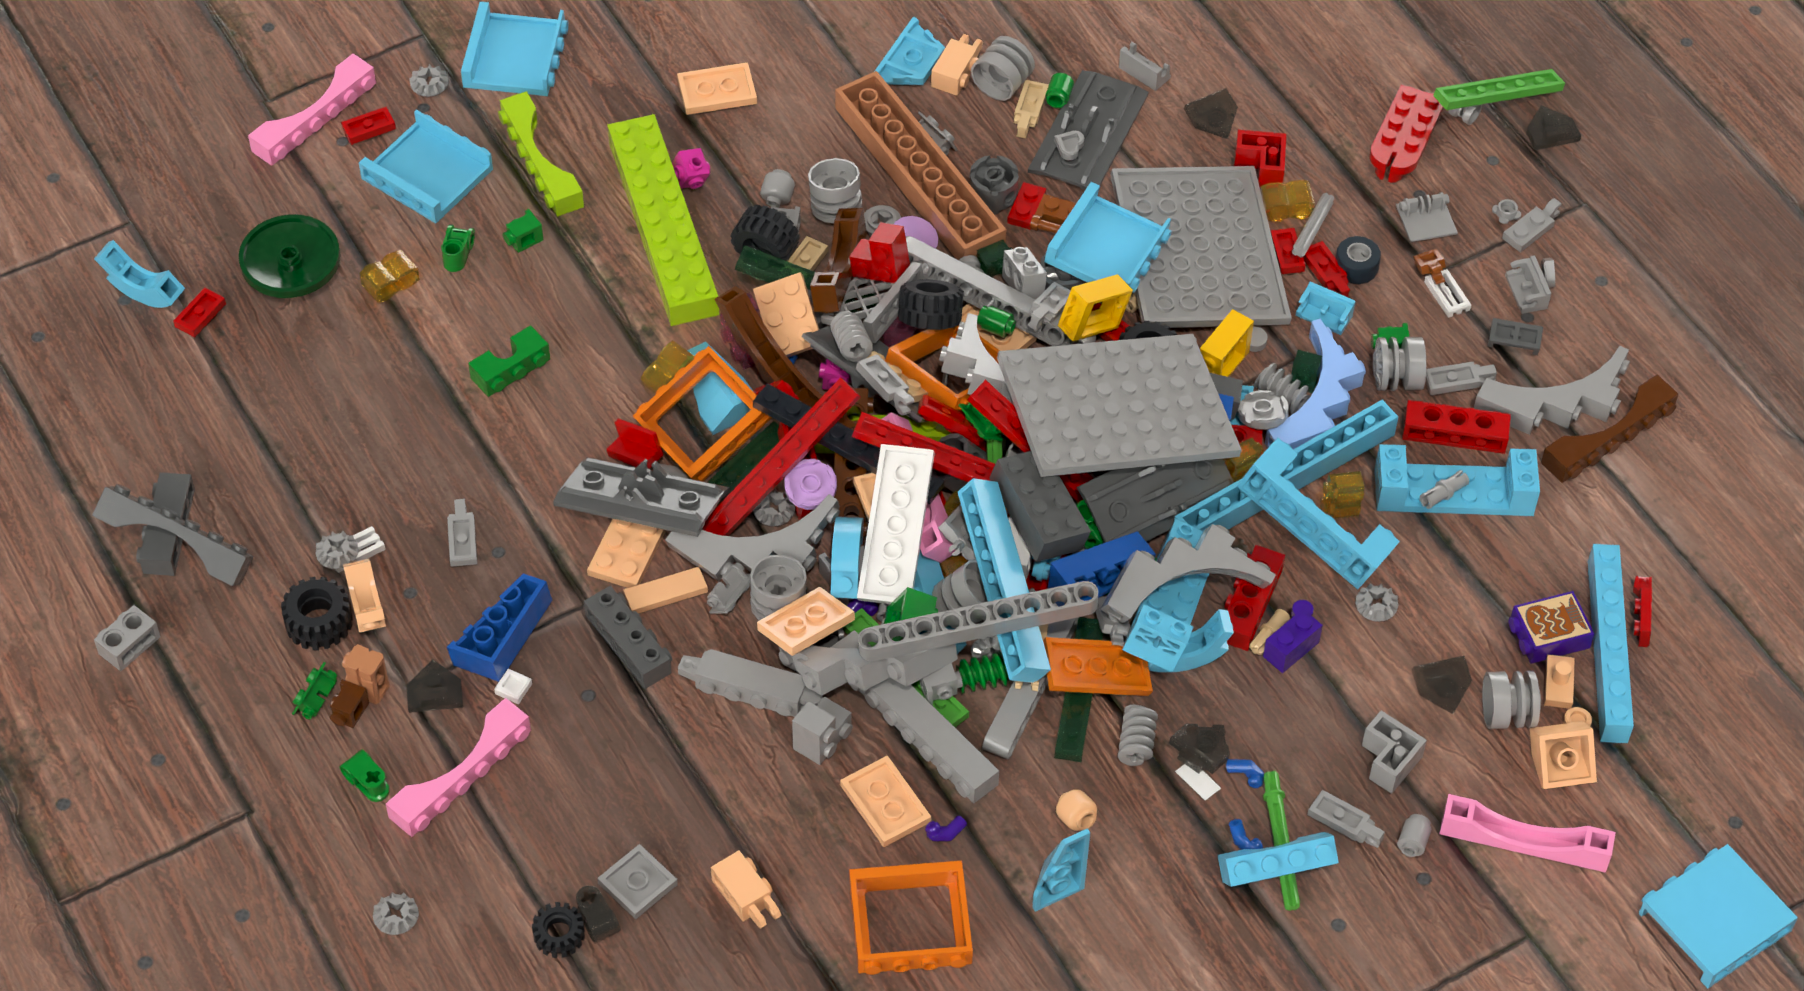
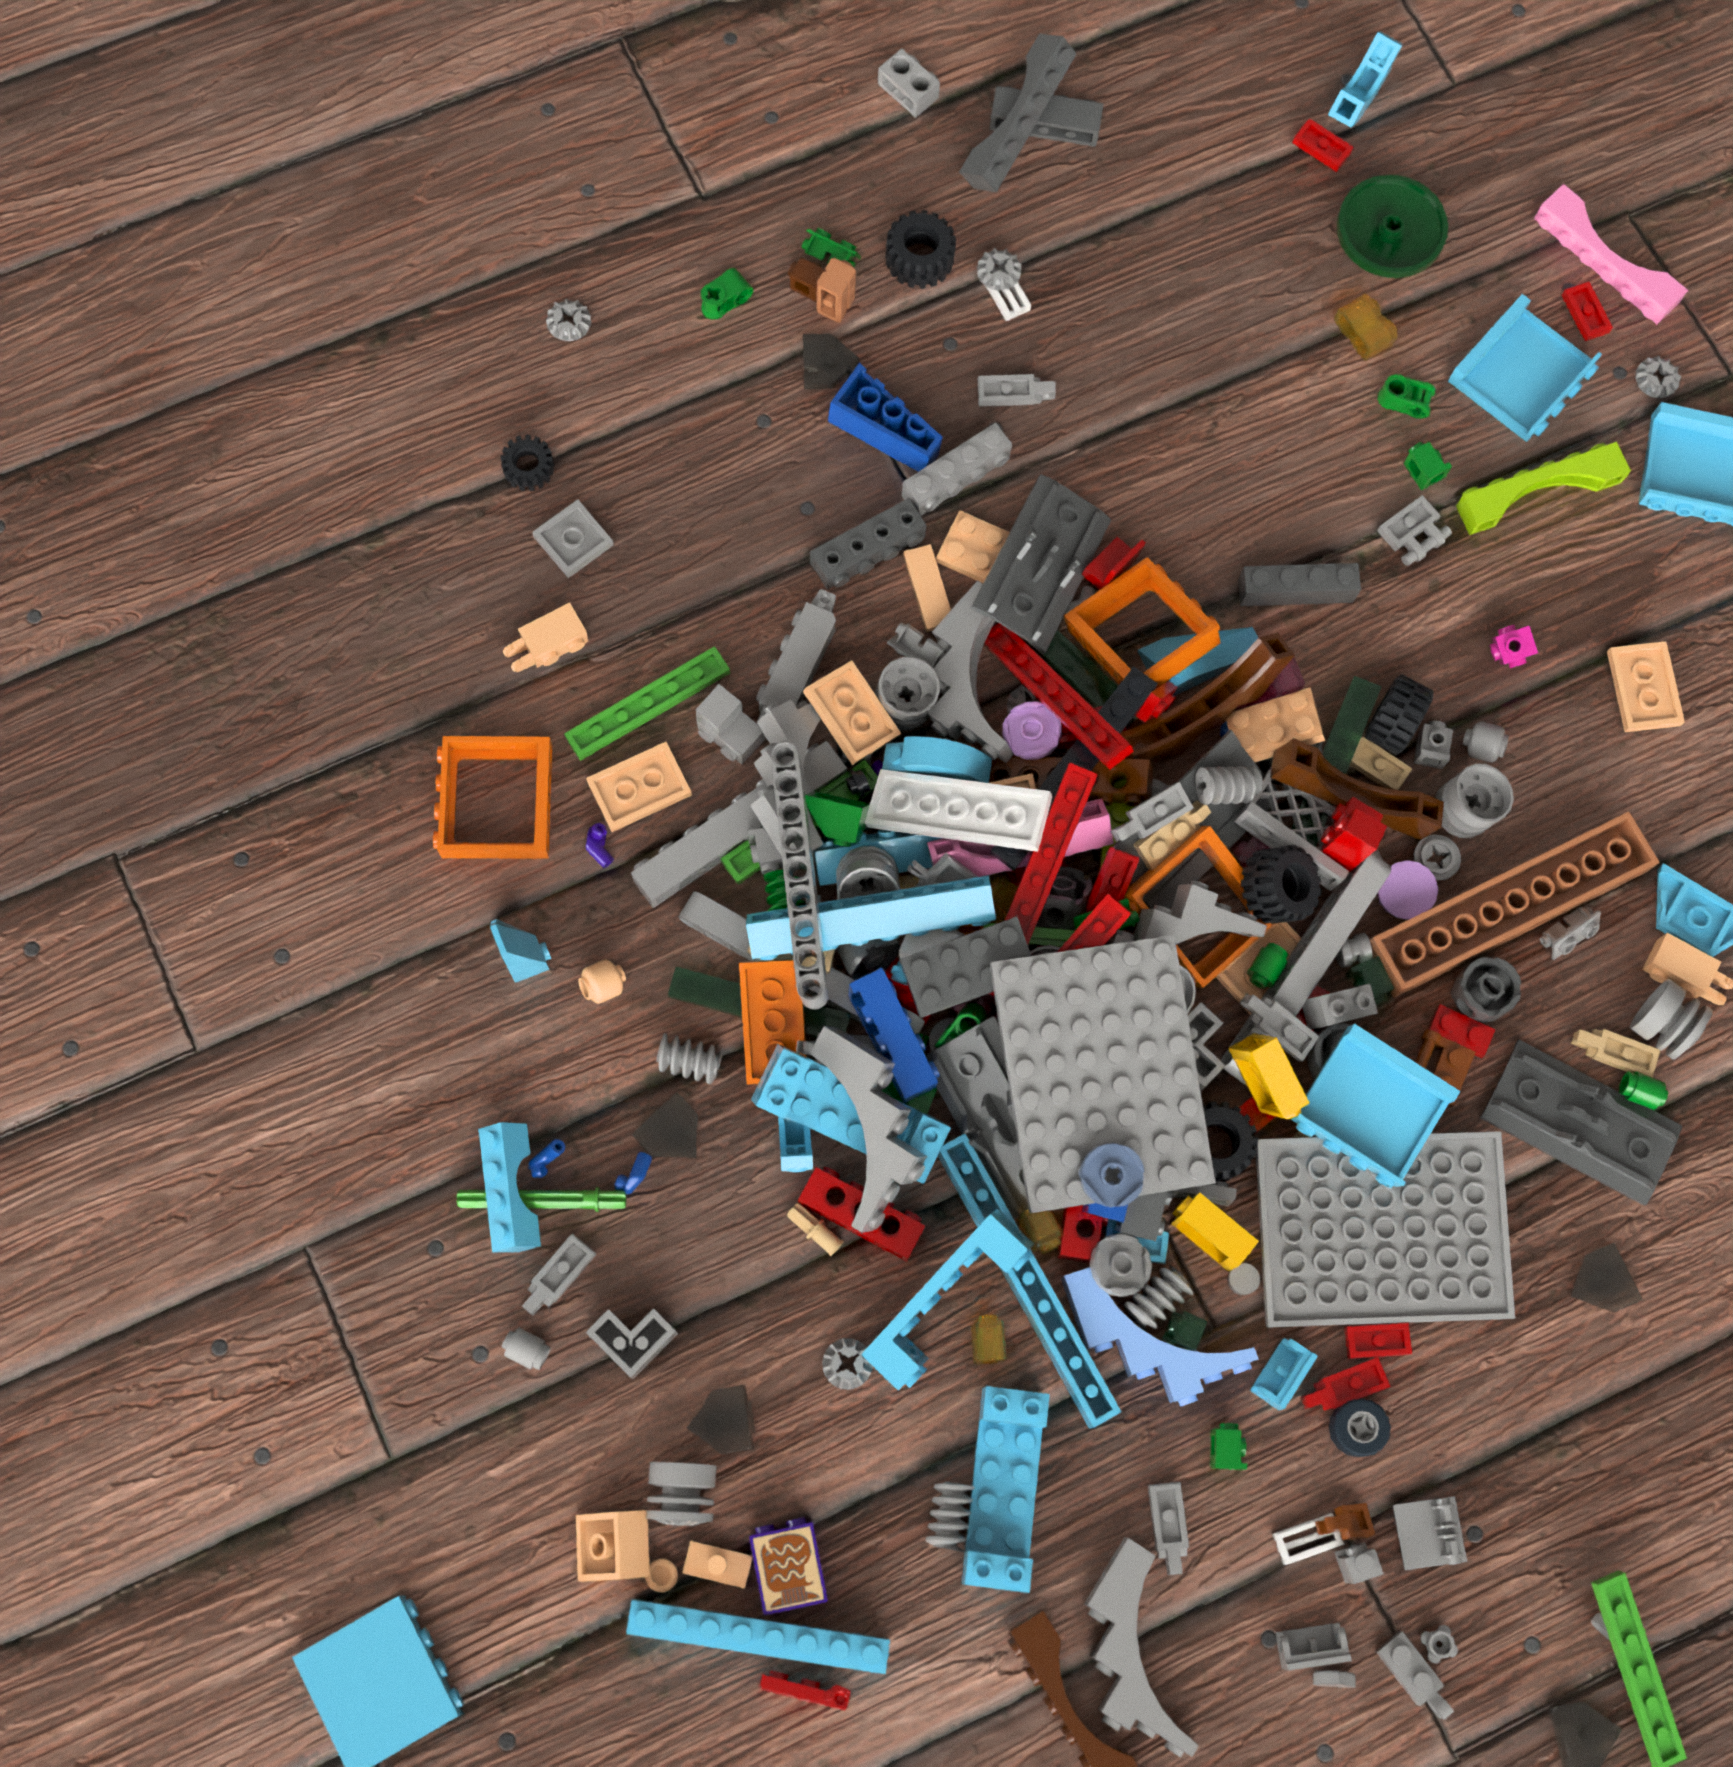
camera: 90 degrees right, 20 degrees up
light nougat arch [343,559,386,633] -> none
bright pink arch [386,698,531,837] -> none
green arch [468,325,550,397] -> none
white tile [494,669,532,704] -> none
clear smoke piece [576,886,621,944] -> none
lime brick [607,114,719,326] -> none
clear yellow brick [640,340,694,393] -> none
light grey tile [1054,131,1085,160] -> none
light grey hinge [1119,42,1171,91] -> none
white sticker [1175,759,1221,800] -> none
red brick [1234,130,1287,190] -> none
clear yellow brick [1260,180,1315,222] -> none
dark purple hinge [1263,600,1323,673] -> none
light grey axle [1292,193,1334,257] -> none
plate [1369,84,1444,183] -> none
light grey wheel [1373,337,1426,391] -> none
red brick [1402,400,1511,454] -> none
light grey pin [1420,470,1469,509] -> none
bright pink arch [1439,794,1616,872] -> none
dark grey hinge [1487,318,1543,356] -> none
none -> bright green plate [564,646,730,761]
none -> black plate [845,769,870,798]
none -> light grey brick [902,422,1012,516]
none -> light grey piece [925,1481,975,1552]
none -> sand blue plate [1079,1143,1144,1207]
none -> dark grey brick [1238,563,1361,606]
none -> light grey brick [1334,1542,1384,1584]
none -> light grey plate [1377,495,1452,566]

